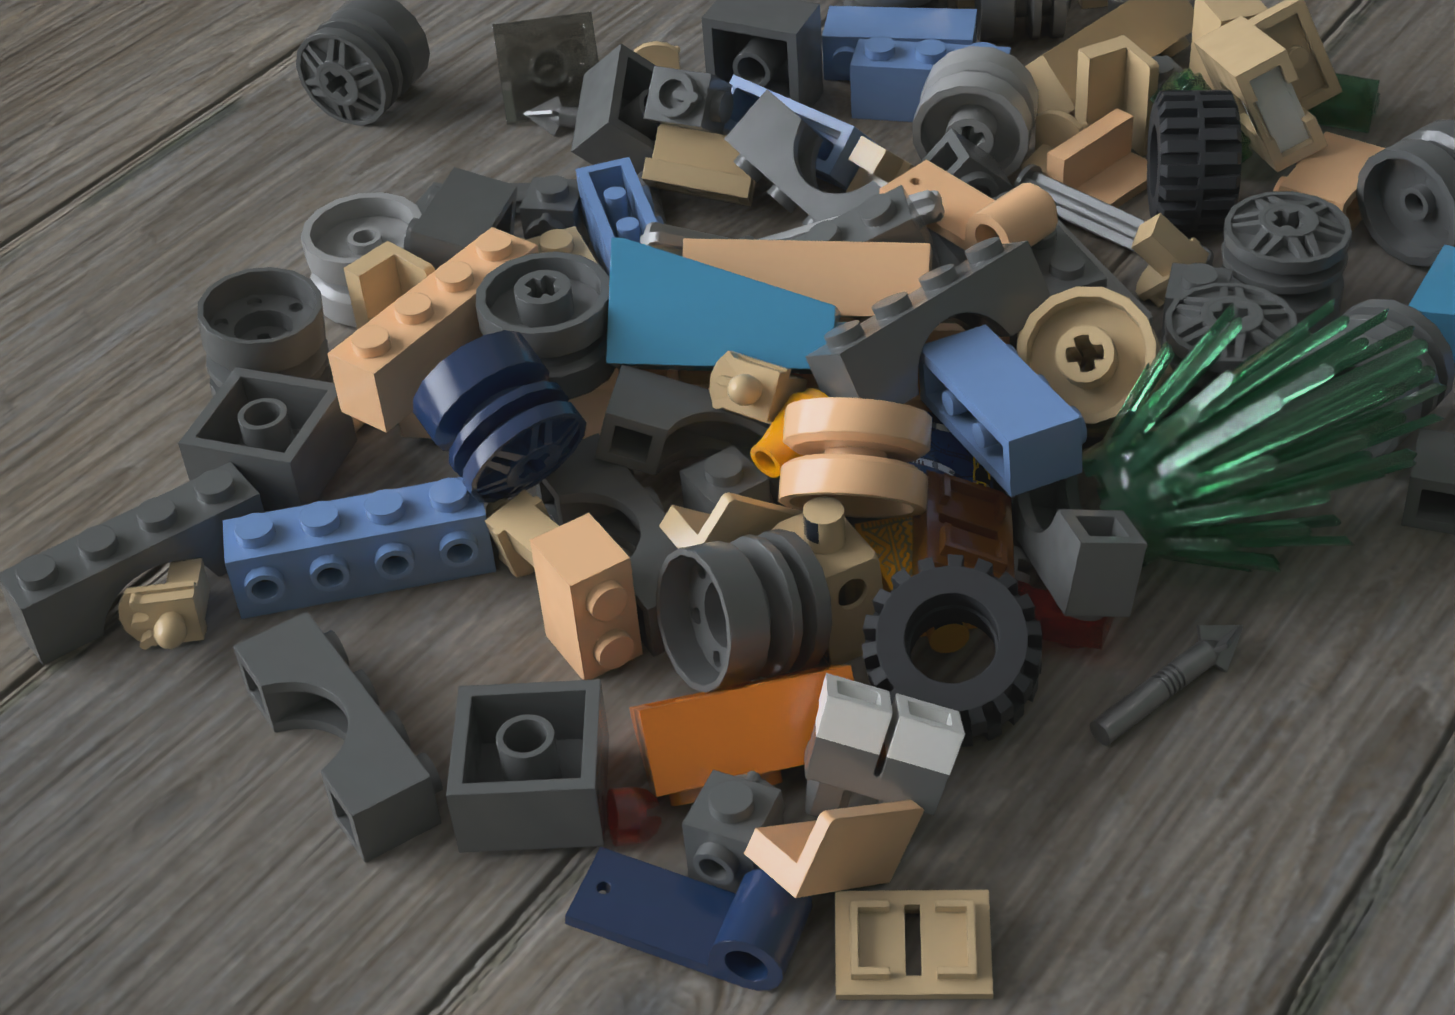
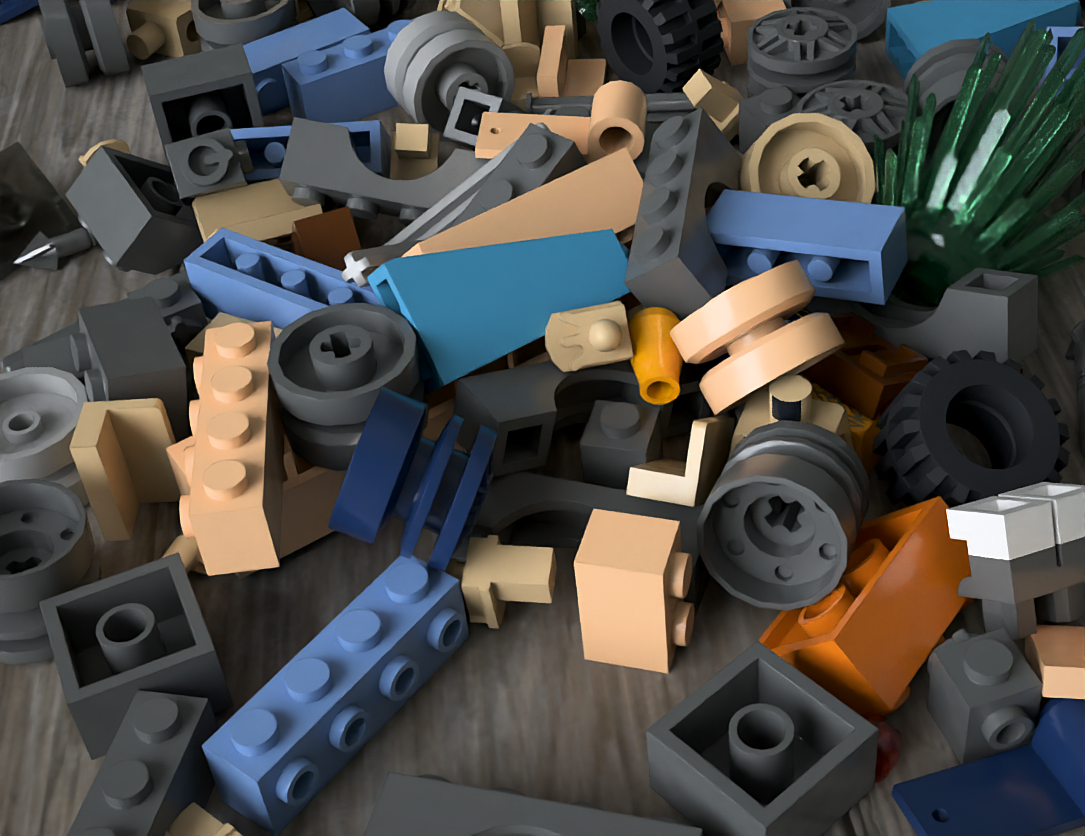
camera: 40 degrees left, 0 degrees up
none -> reddish brown slope [290,206,362,271]

